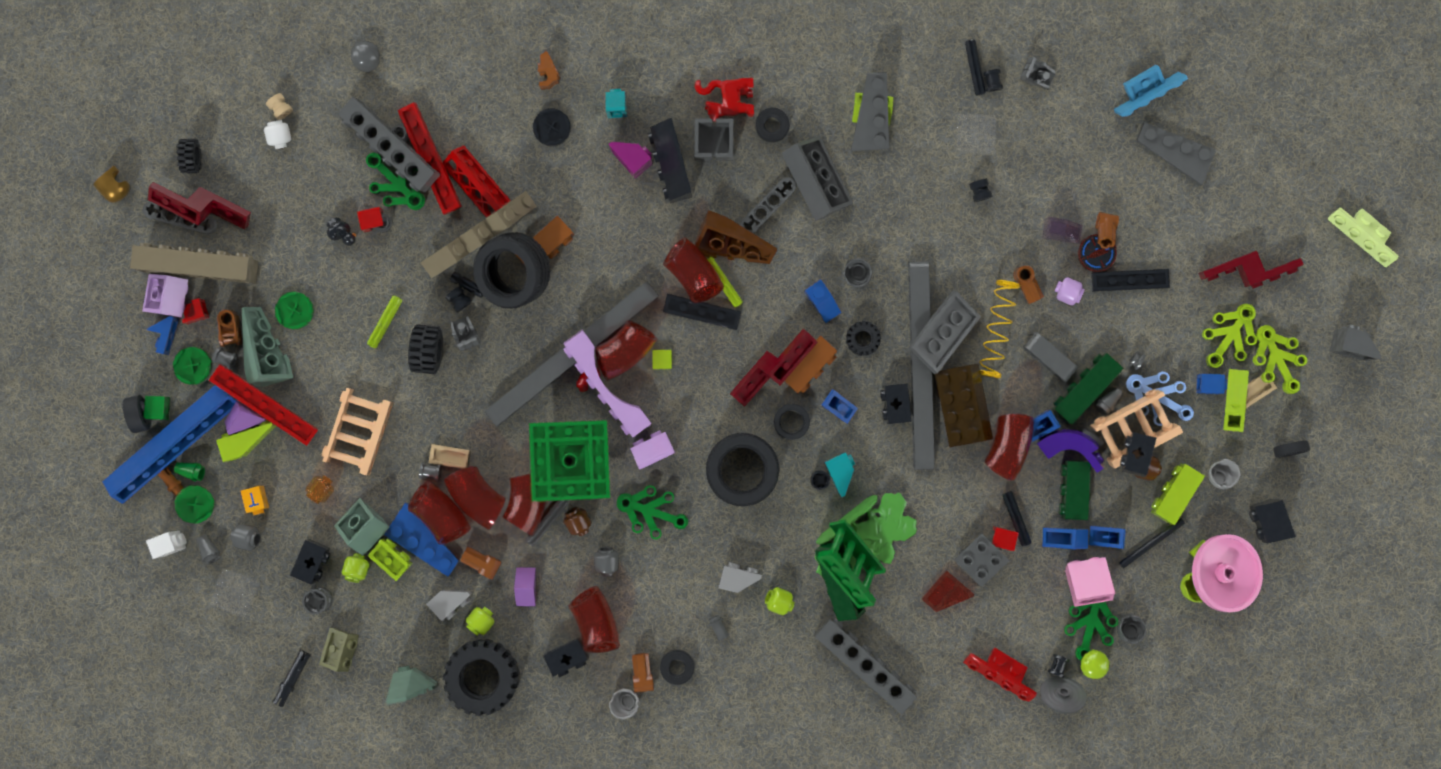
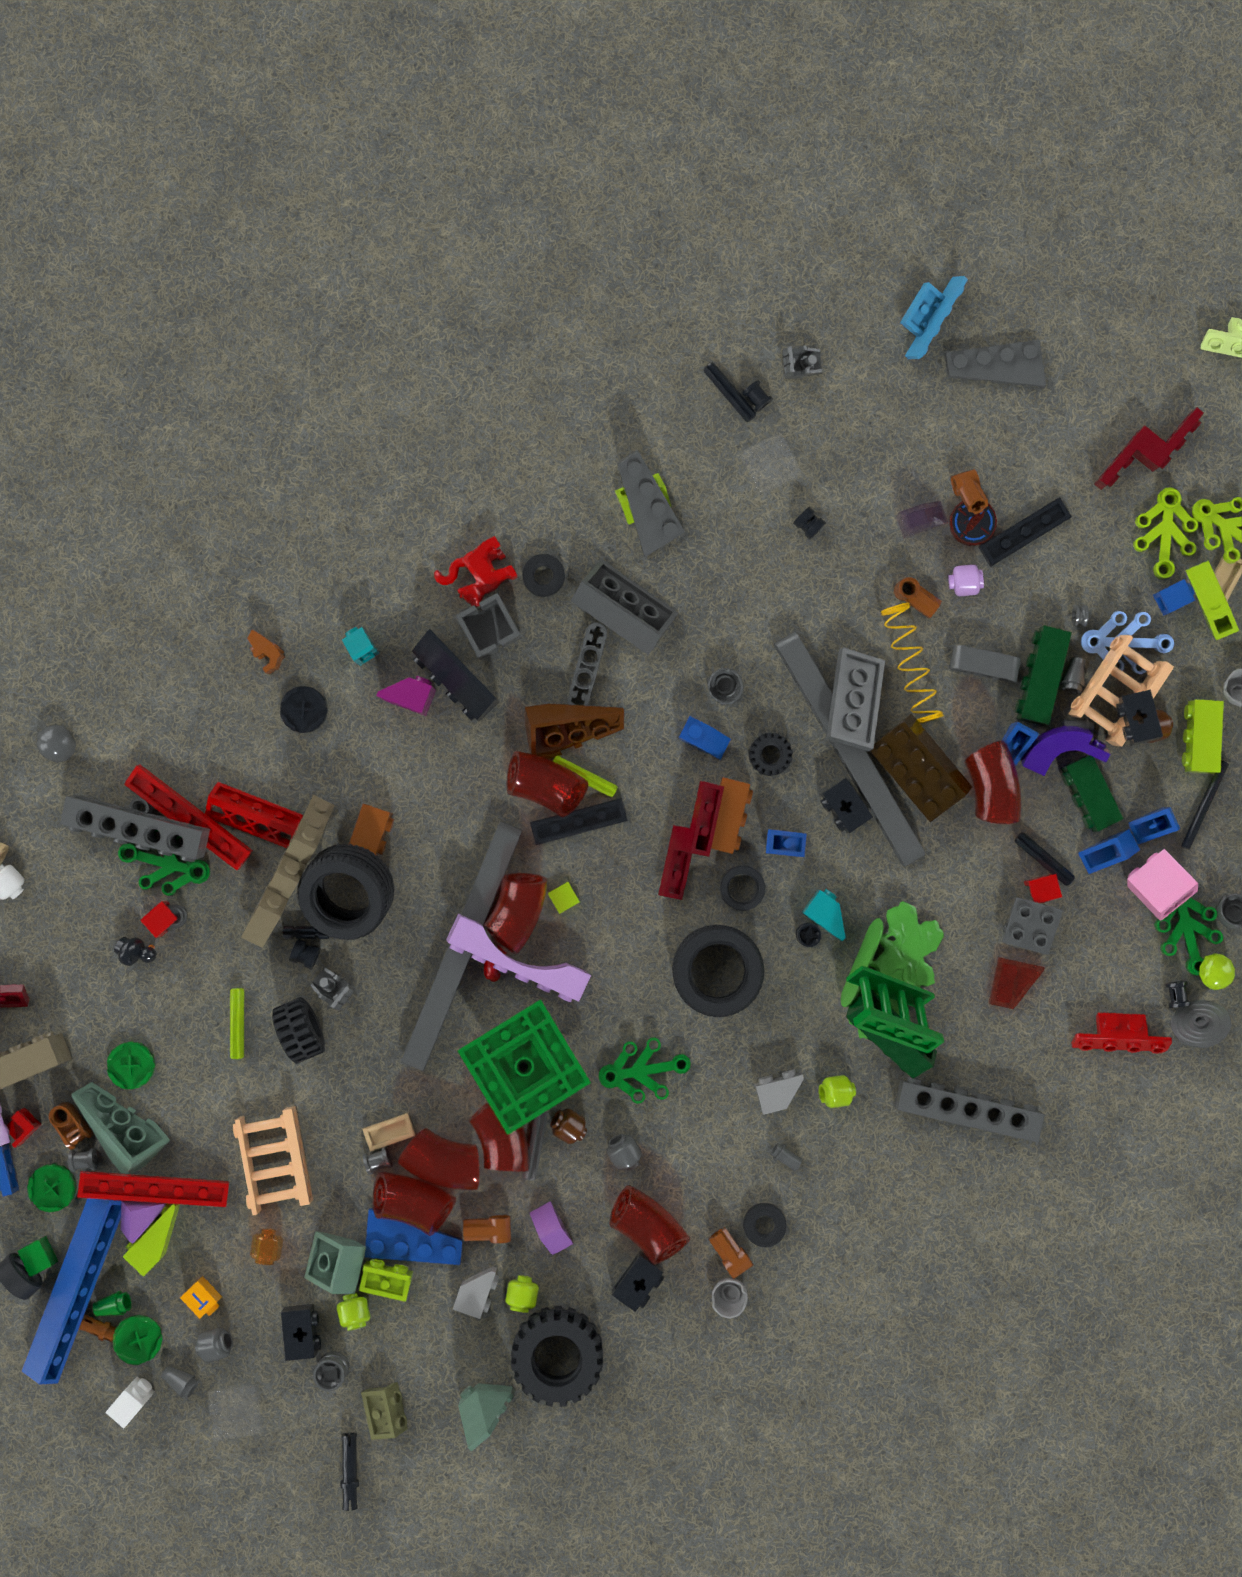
camera: 30 degrees left, 0 degrees up
lavender slope [630,430,675,470] -> none

